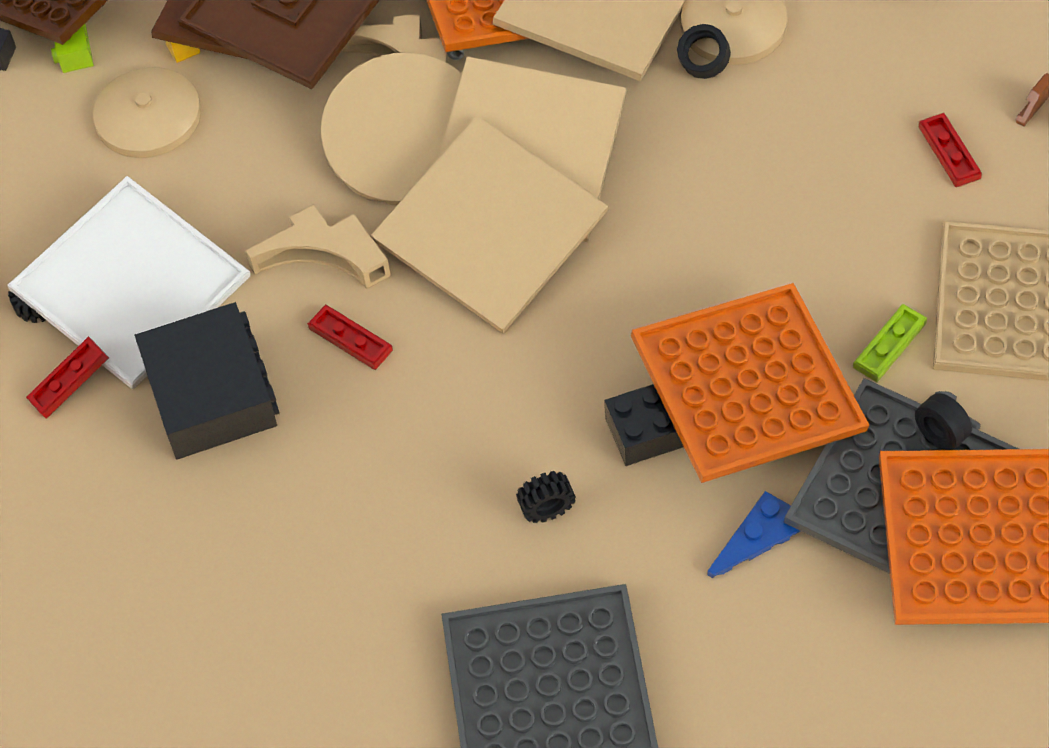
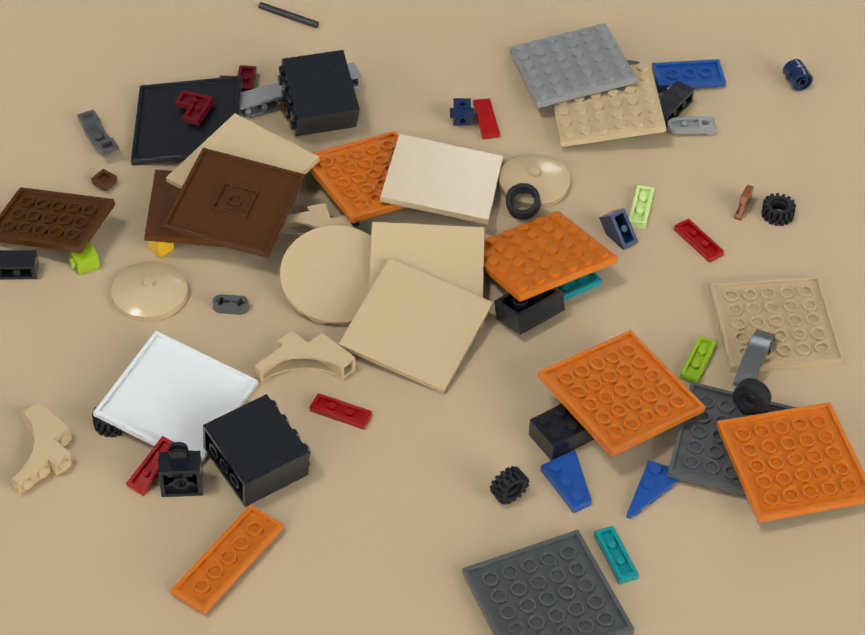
camera: 20 degrees left, 10 degrees down
none -> black brick [158,442,203,497]
none -> orange plate [170,504,284,615]
none -> dark grey beam [213,294,249,315]
none -> orange plate [483,211,618,302]
none -> black brick [494,287,565,335]
none -> blue wing [540,450,591,513]
none -> teal tile [557,272,602,301]
none -> teal tile [594,526,639,584]
none -> dark blue slope [599,208,639,249]
none -> yellowish green tile [629,185,655,229]
none -> dark grey slope [733,329,776,386]

